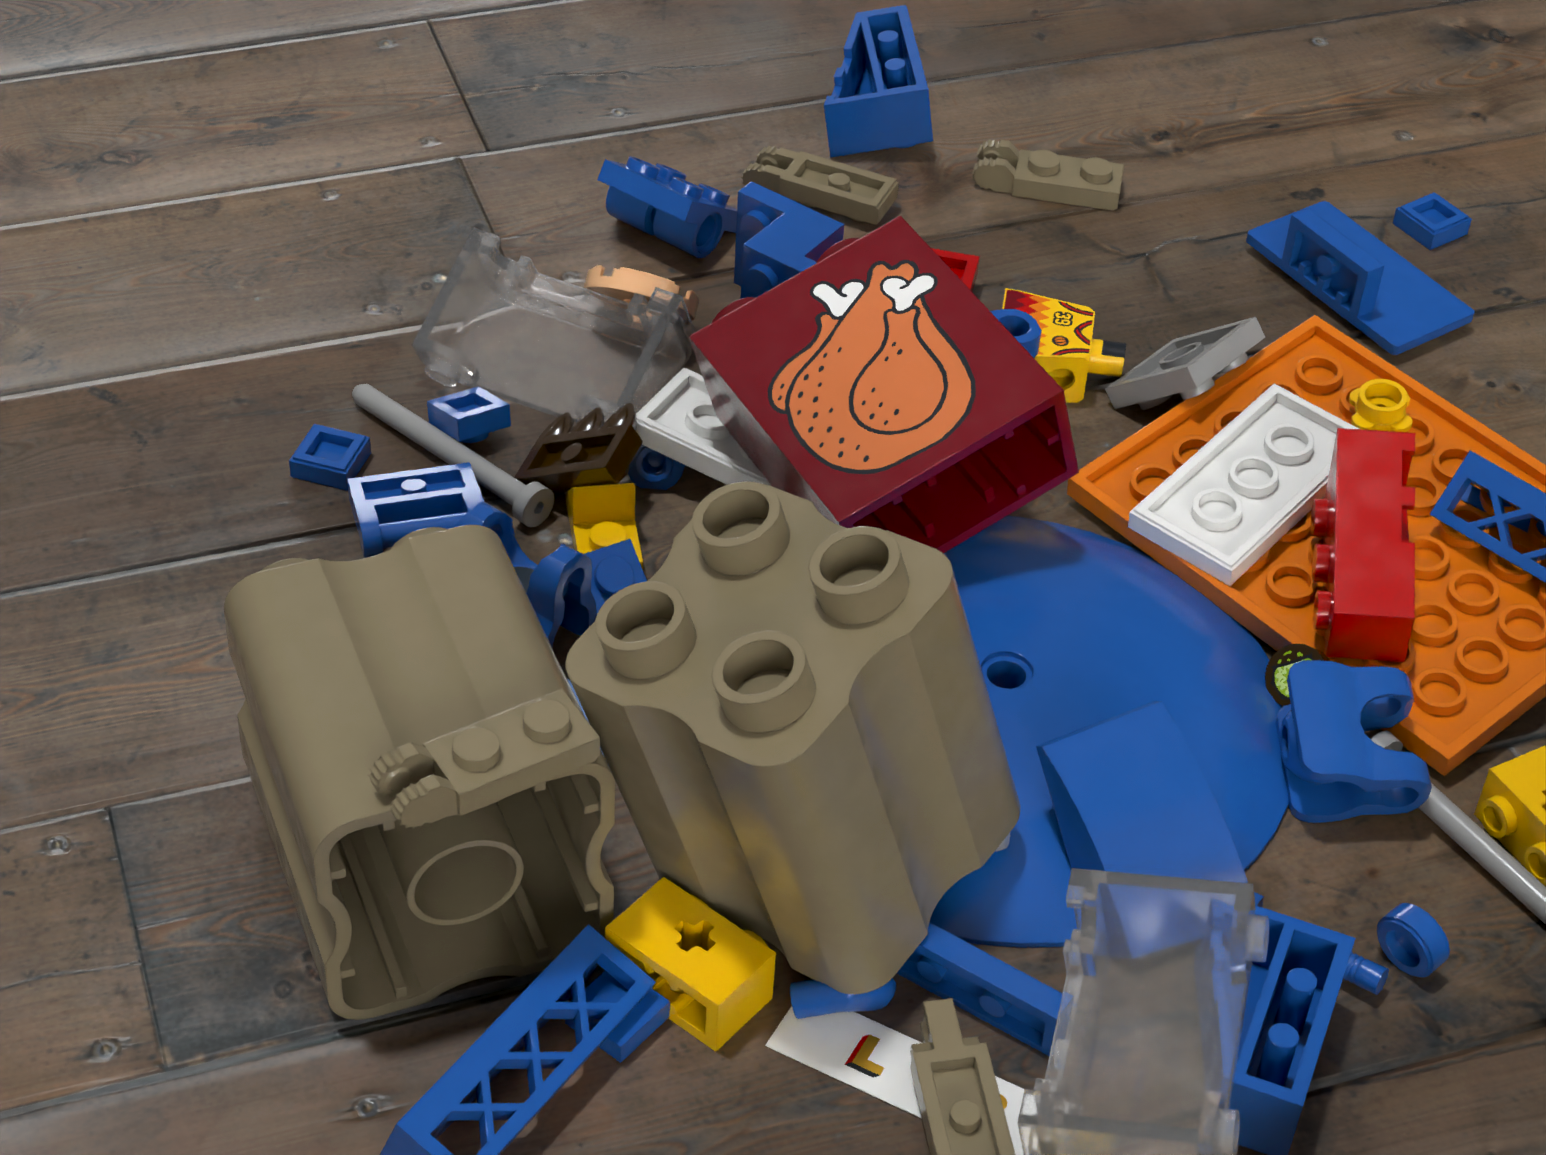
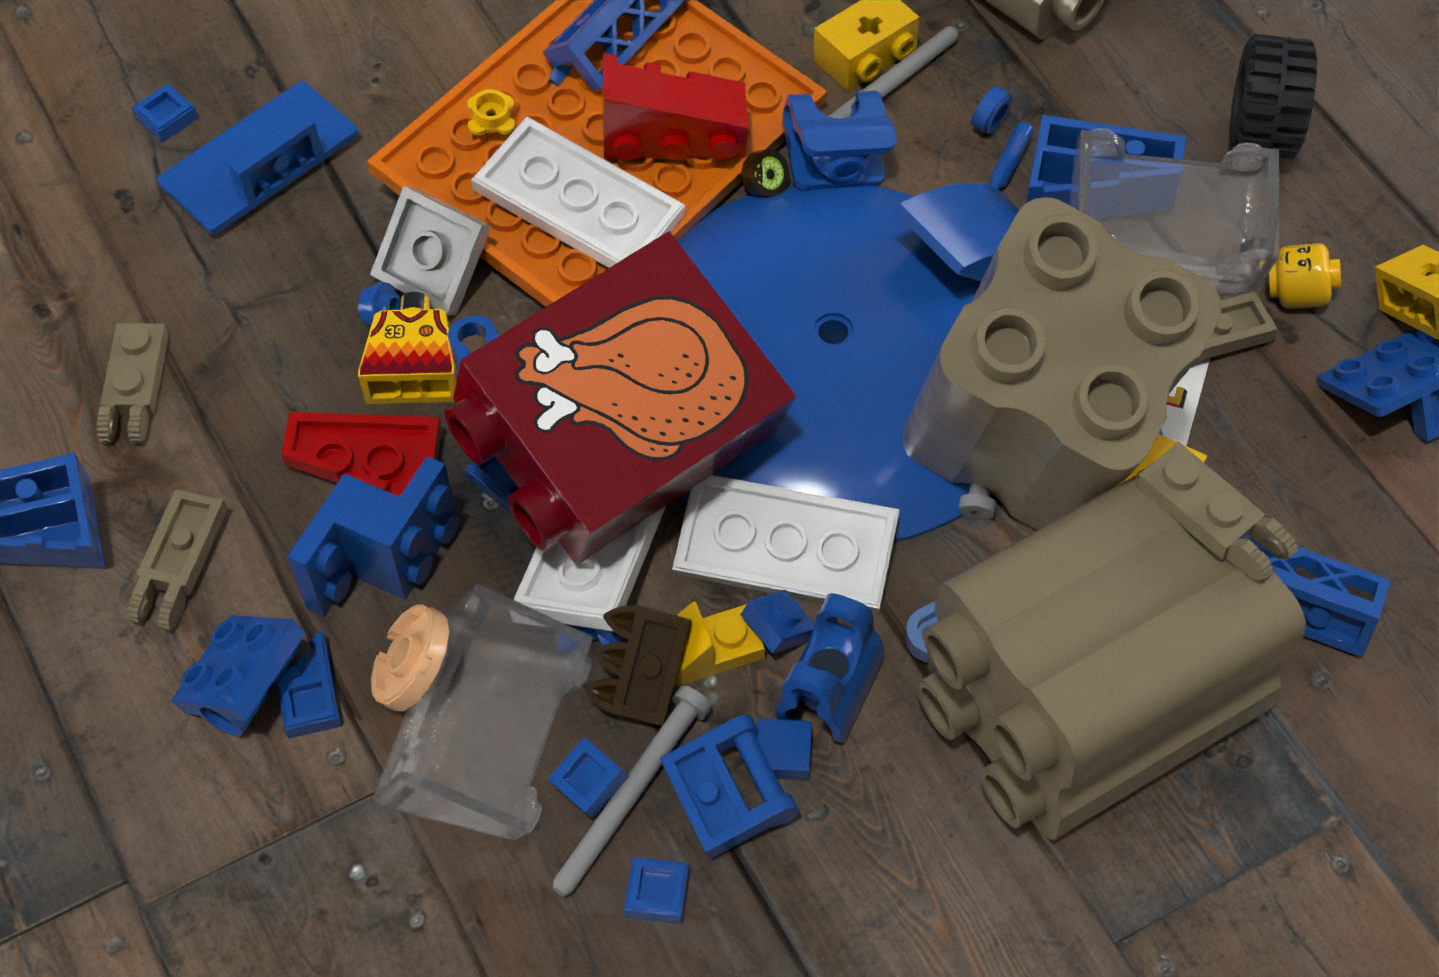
camera: 95 degrees left, 15 degrees up
none -> blue tile [277,632,342,739]
none -> blue plate [358,282,401,326]

